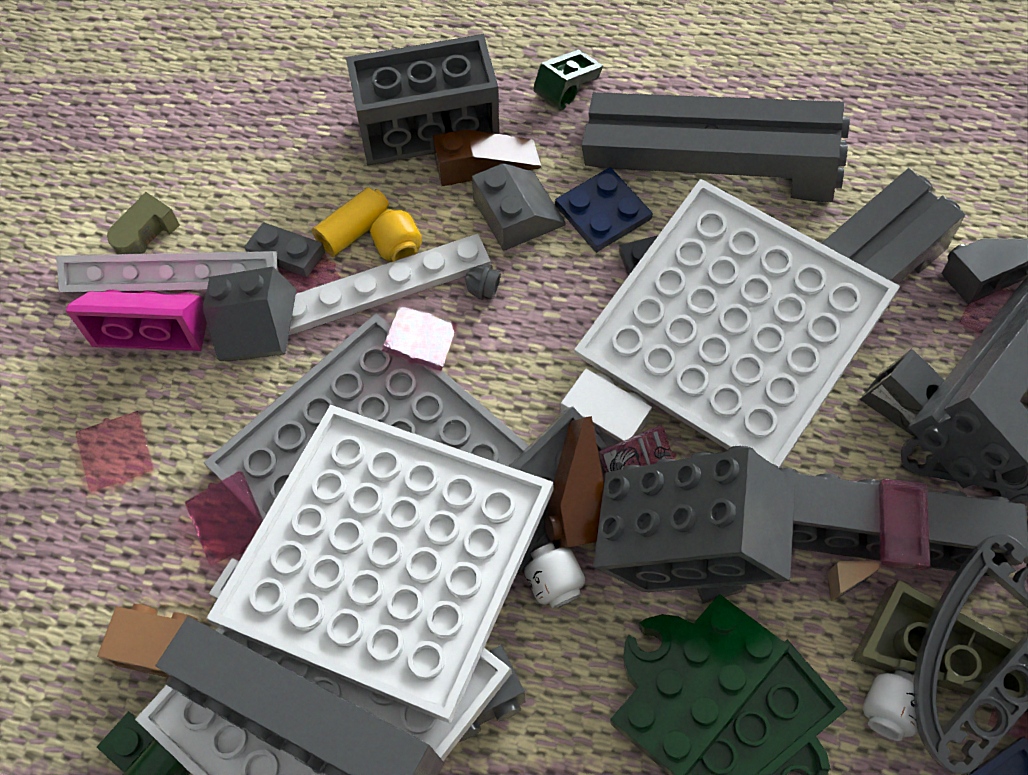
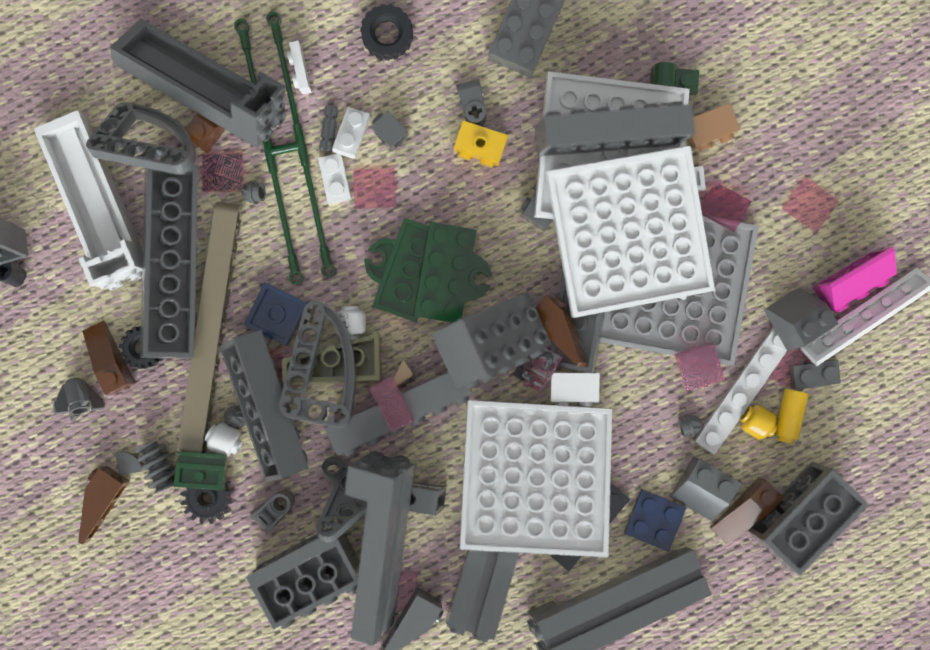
camera: 150 degrees right, 25 degrees up
olive leg [107,192,180,254] -> none
white head [524,543,585,609] -> none
dark green plate [533,49,603,111] -> none

